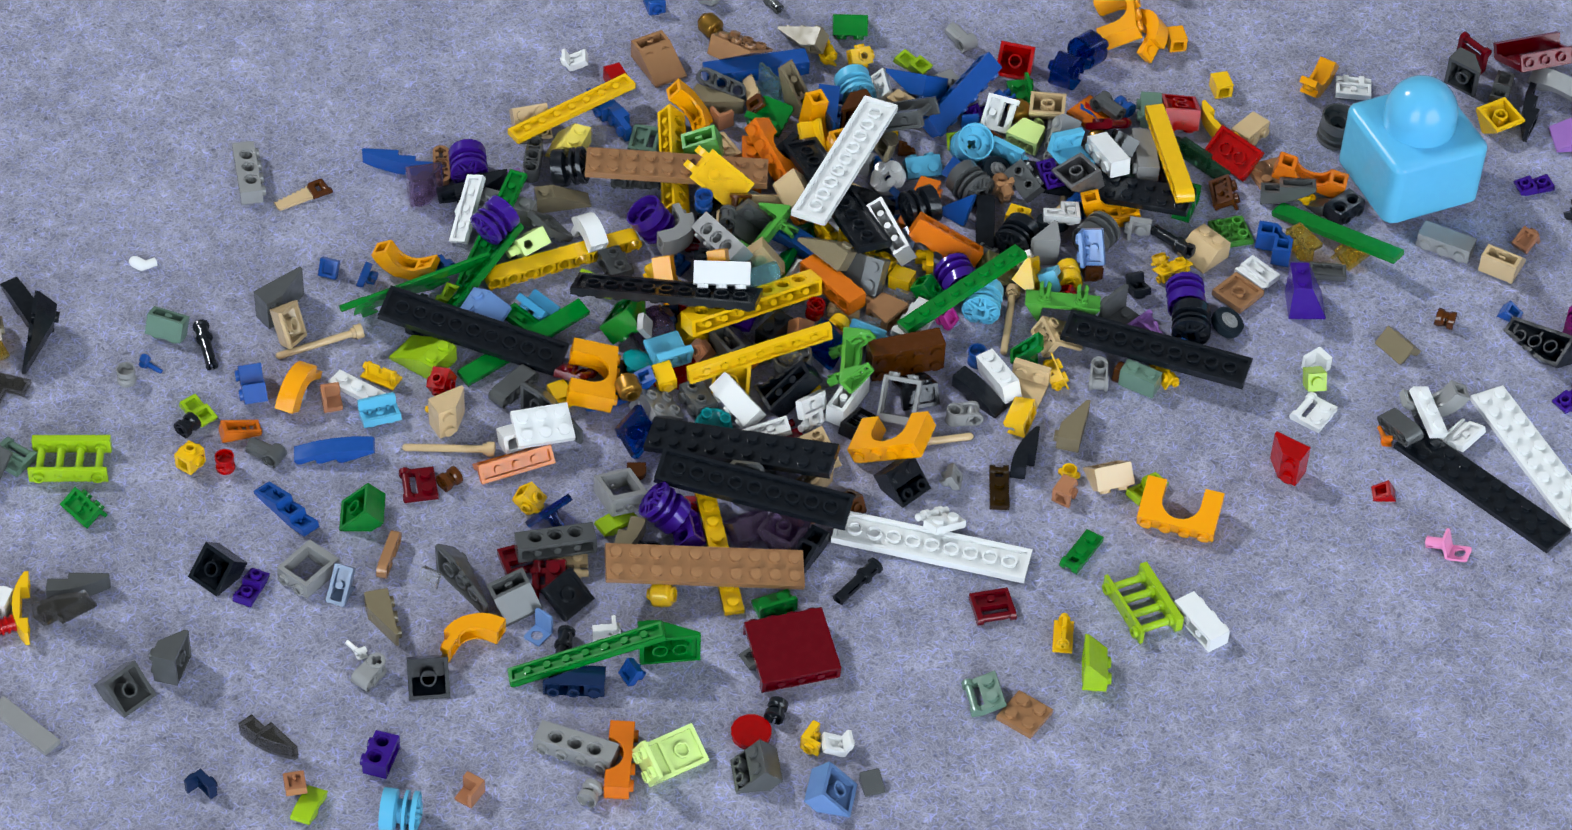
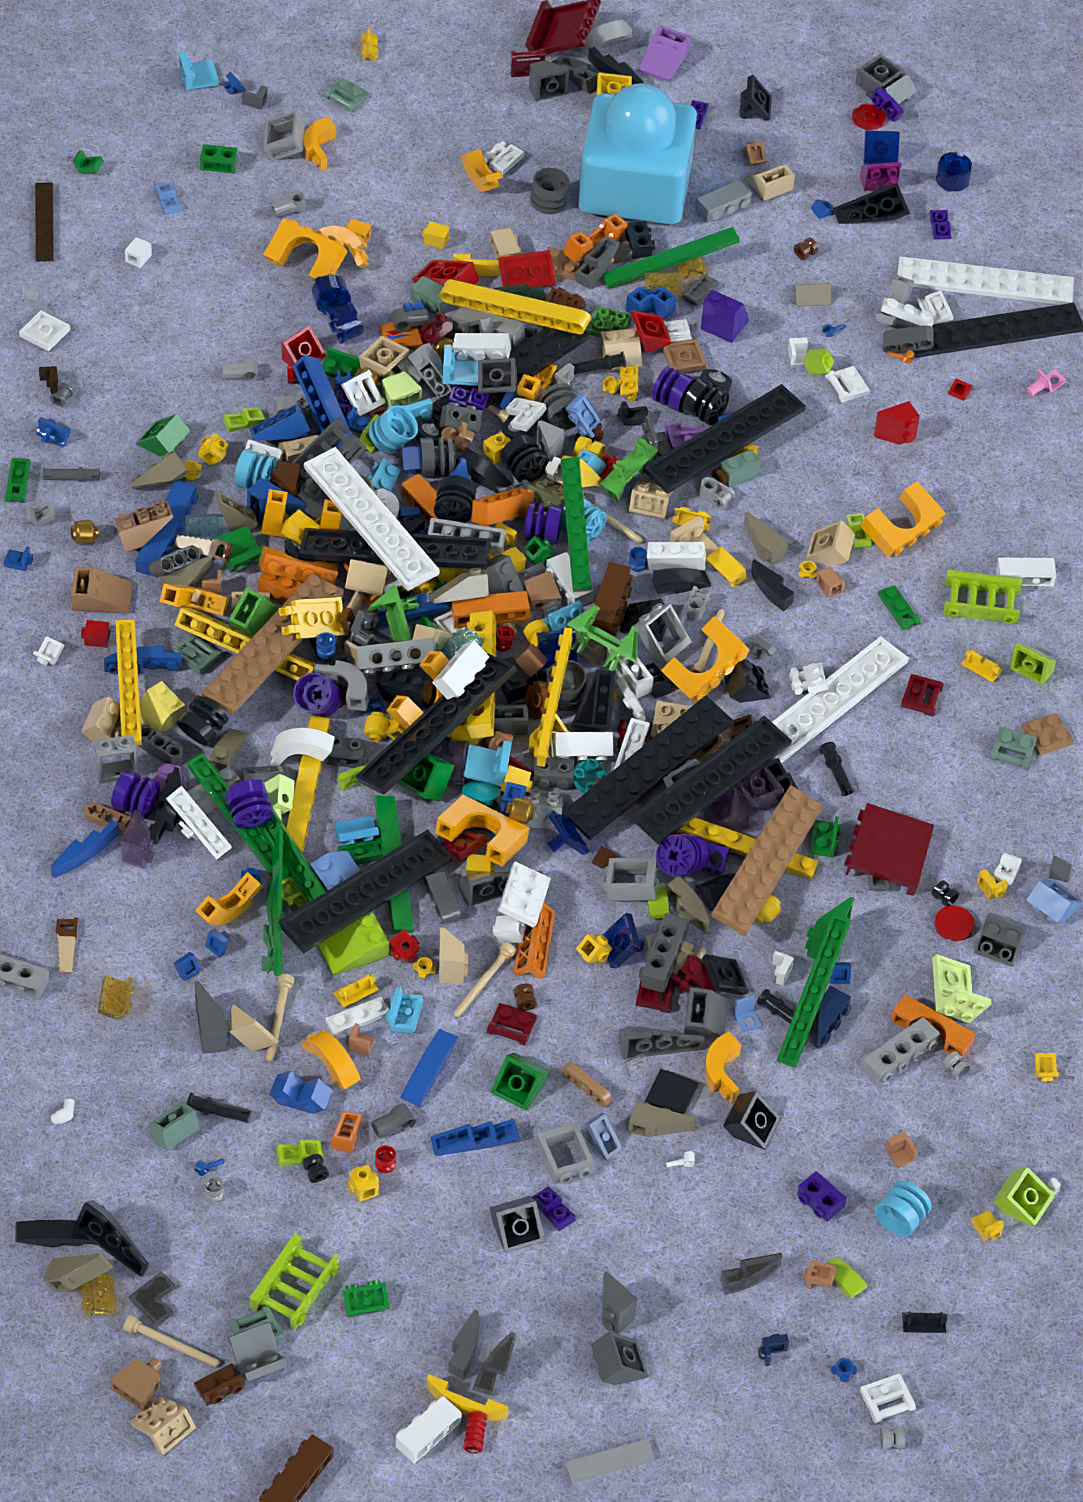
camera: 60 degrees left, 5 degrees up
light grey piece [350,652,387,692] -> none
light grey tile [637,313,653,339] -> none
dark brown plate [989,465,1010,510] -> none
green slope [1010,332,1044,364] -> none
none -> light grey window [94,735,138,784]
none -> clear yellow bracket [98,976,134,1020]
none -> red slope [631,310,671,354]
none -> black tile [645,1069,699,1114]
none -> blue hand [823,324,846,337]

